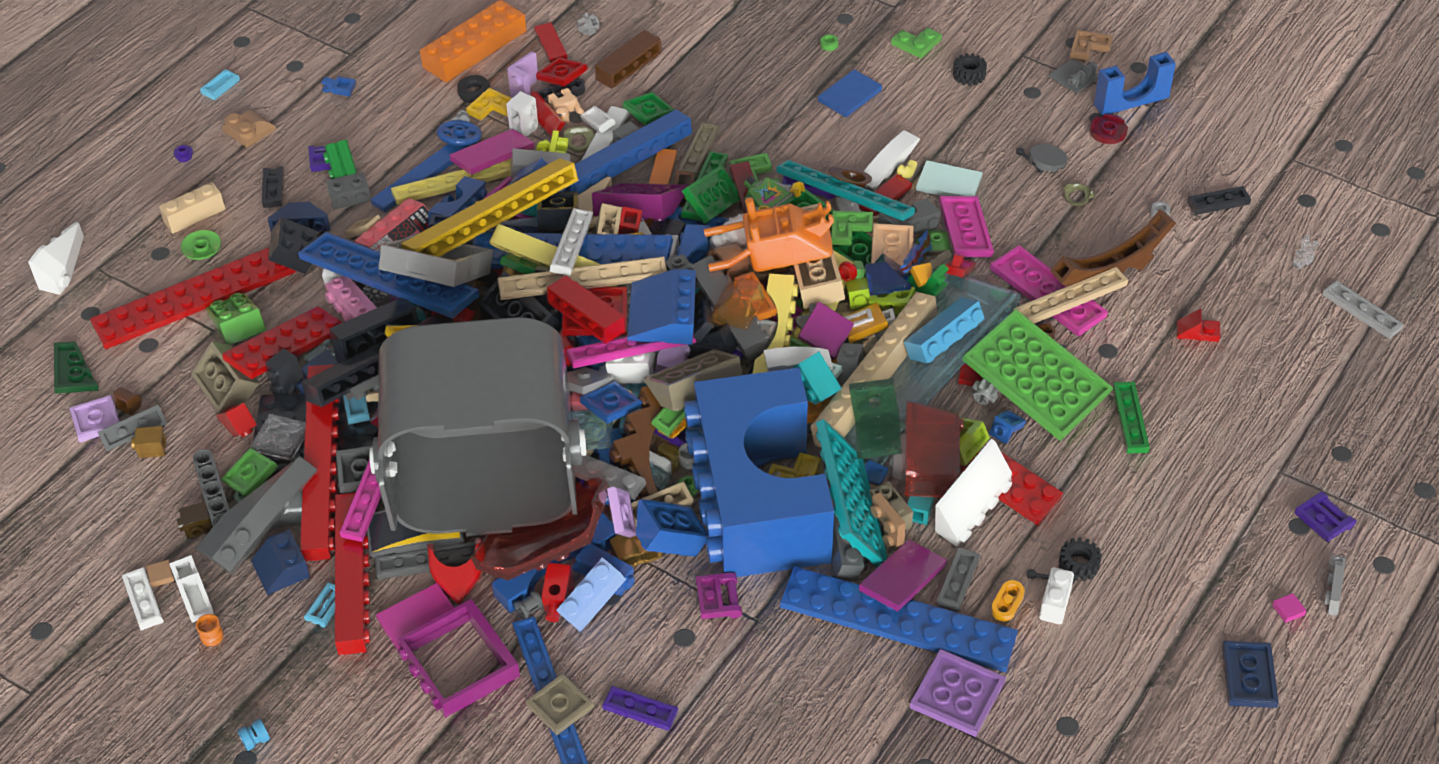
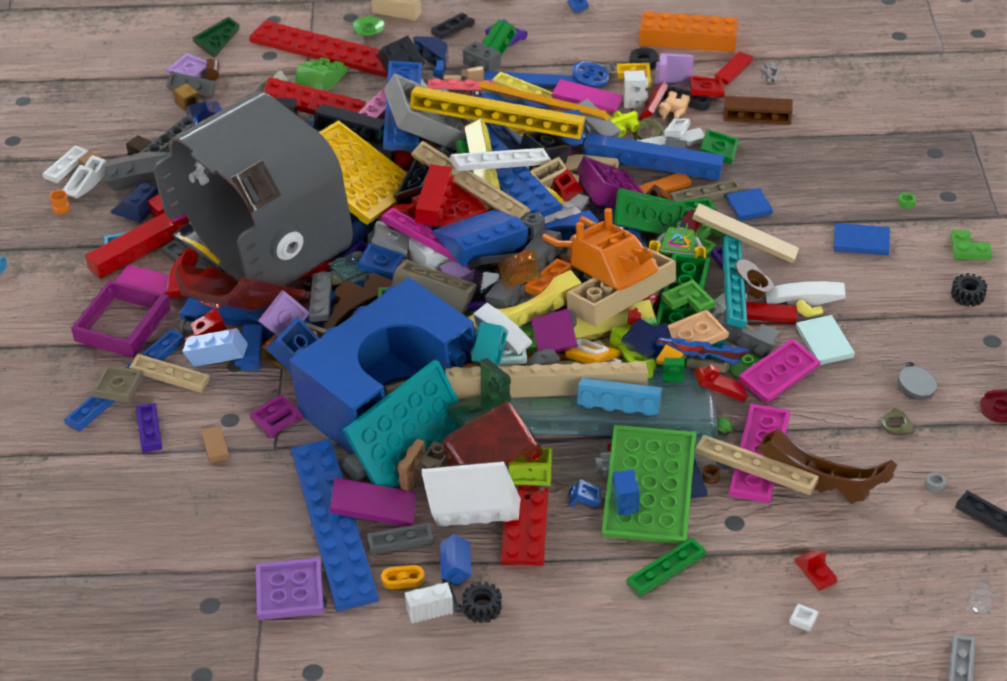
camera: 55 degrees right, 5 degrees down
none -> tan tile [130,354,210,393]
none -> clear blue slope [186,101,222,124]
none -> medium nougat tile [201,426,229,463]
none -> dark brown plate [231,160,281,213]
none -> blue plate [433,60,444,80]
none -> blue brick [440,533,472,586]
none -> tan slope [461,66,484,82]
none -> light orange tile [479,81,609,122]
none -> blue brick [613,469,640,516]
none -> tan tile [692,204,799,264]
none -> blue tile [726,188,773,221]
none -> white tile [789,604,819,632]

